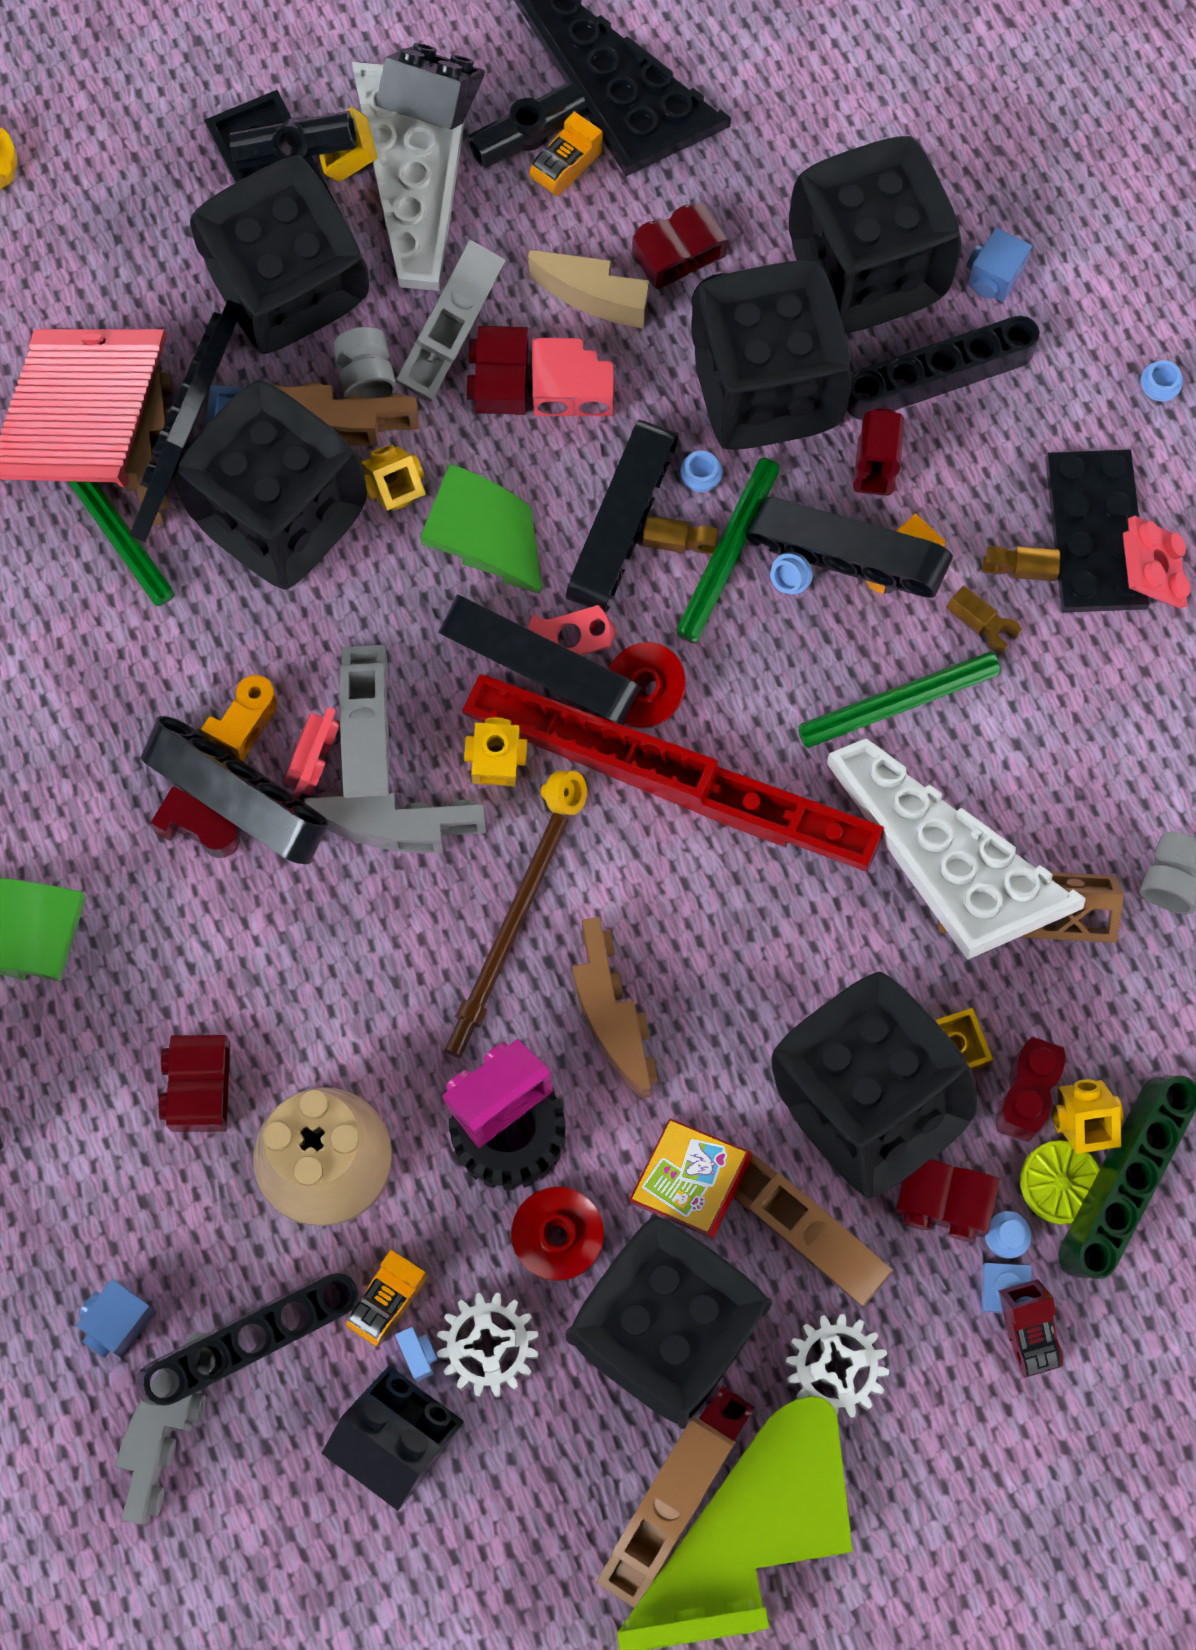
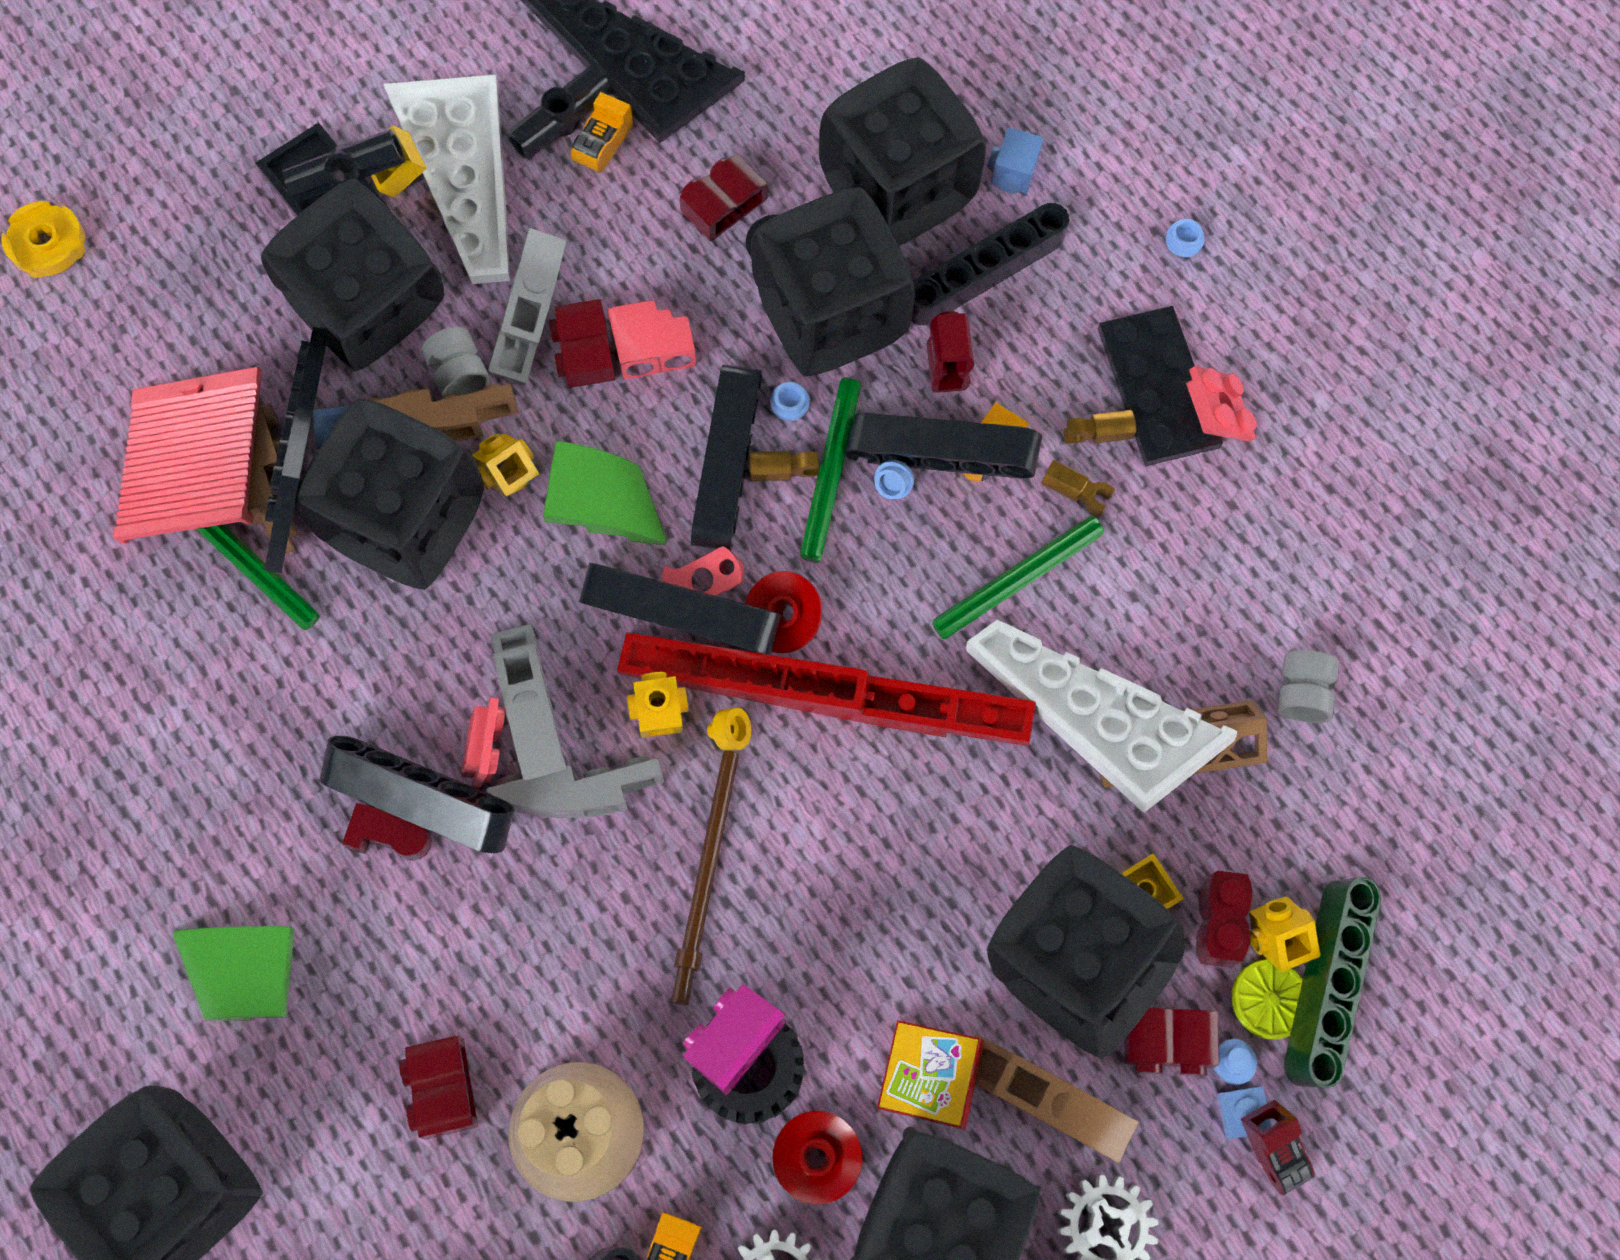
camera: 15 degrees left, 0 degrees up
light orange leg [200,675,277,761] -> none
slope [375,43,485,130] -> none
tan slope [528,250,649,329] -> none
medium nougat slope [572,917,658,1099] -> none

